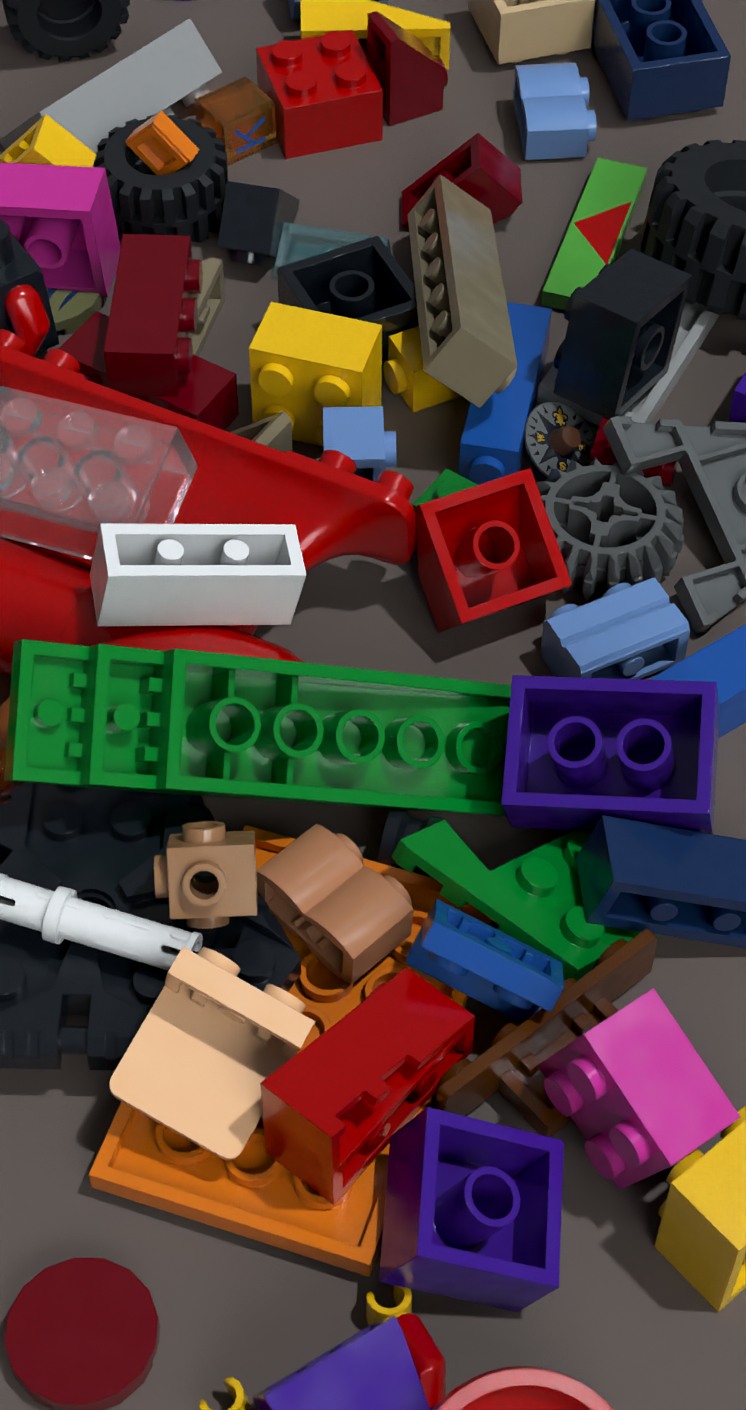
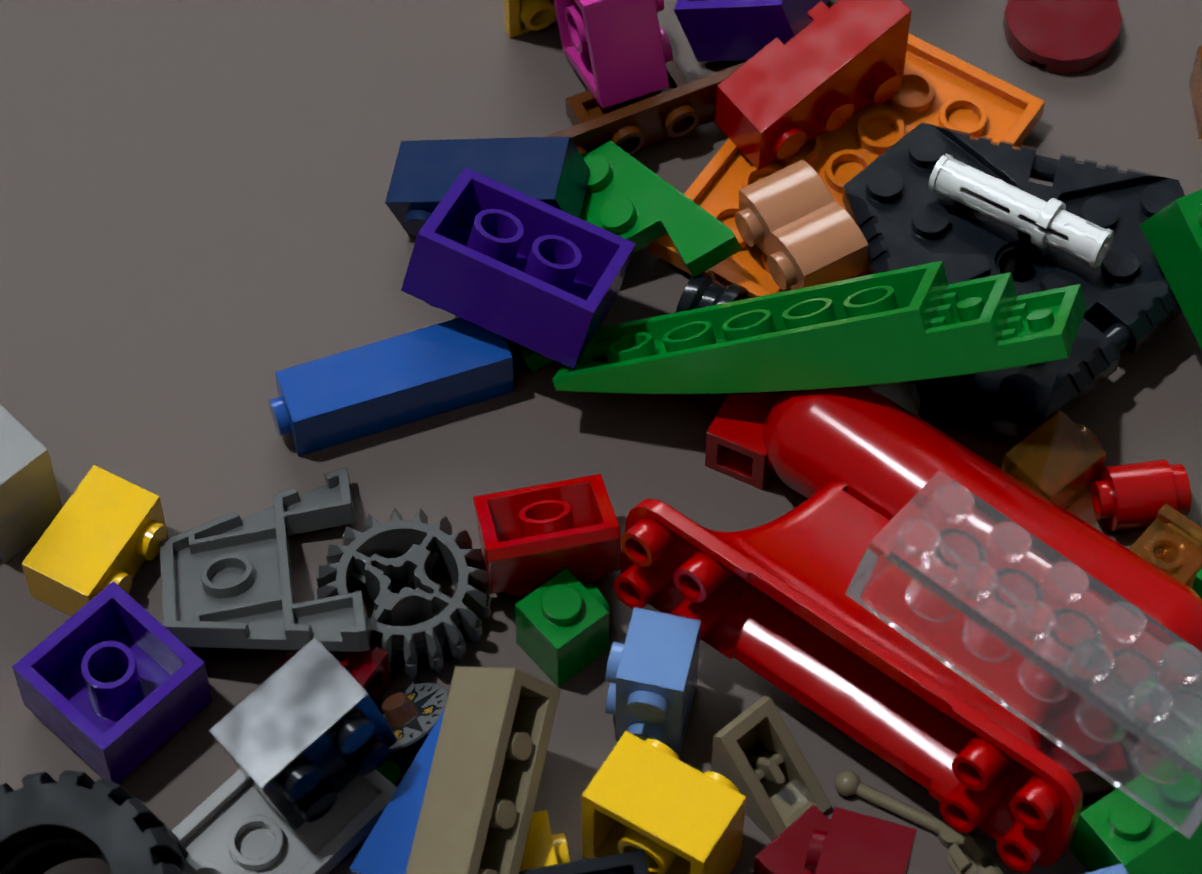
camera: 165 degrees left, 5 degrees up
white brick [90,523,306,626] -> none
light nougat bracket [109,947,315,1160] -> none
medium nougat brick [154,821,258,929] -> none
blue bracket [406,899,565,1021] -> none
medium blue brick [540,577,690,679] -> none

